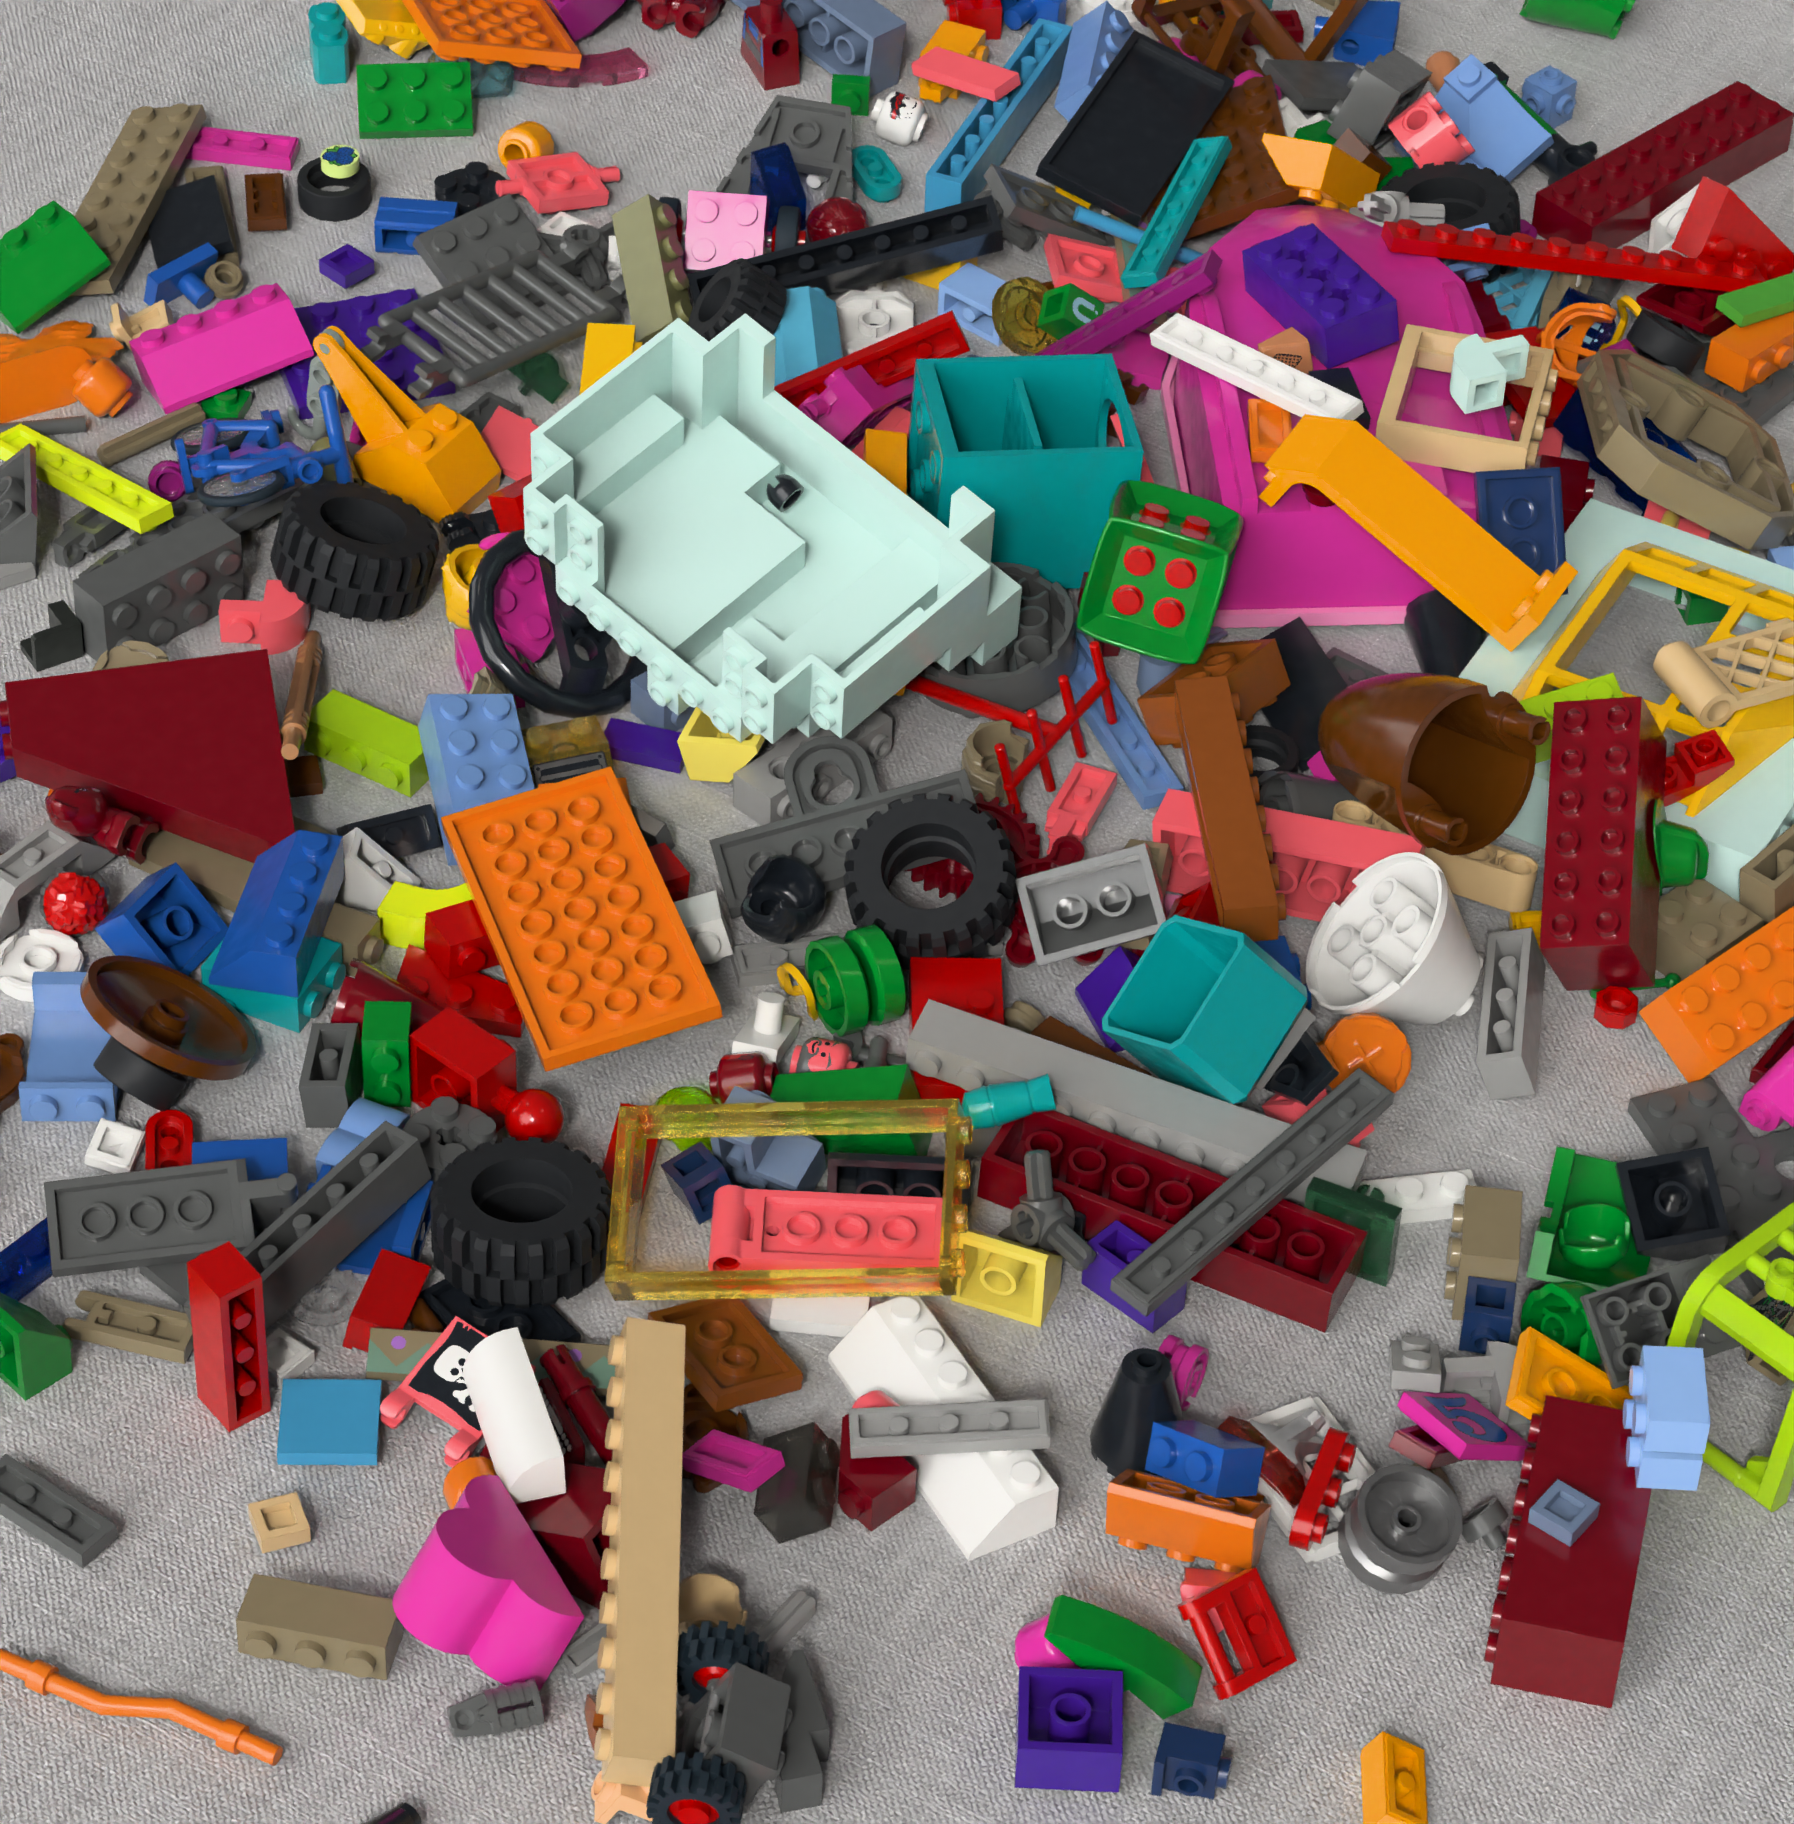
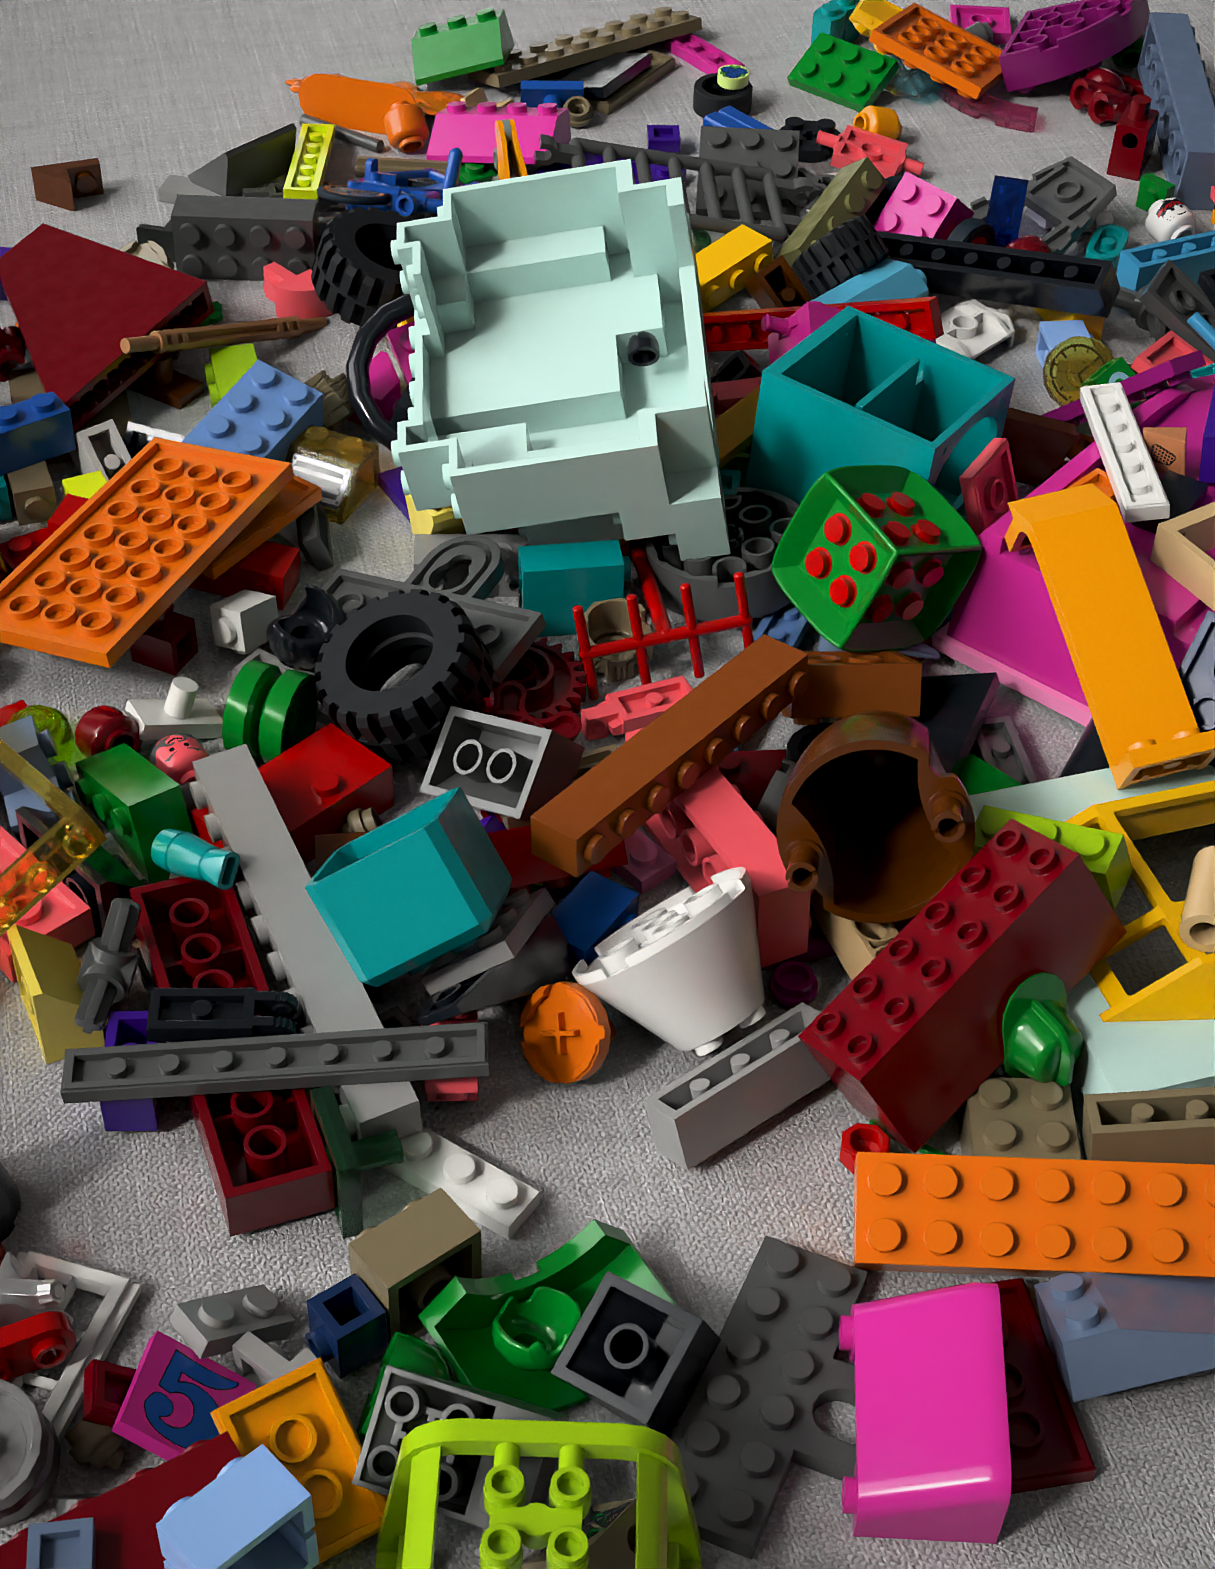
camera: 45 degrees right, 0 degrees up
reddish brown plate [244,173,287,231] -> none
dark pink wheel [1158,1335,1209,1411] -> none
red slope [1664,729,1735,807] -> none
none -> black hinge [146,988,298,1042]
none -> teal brick [518,539,631,637]

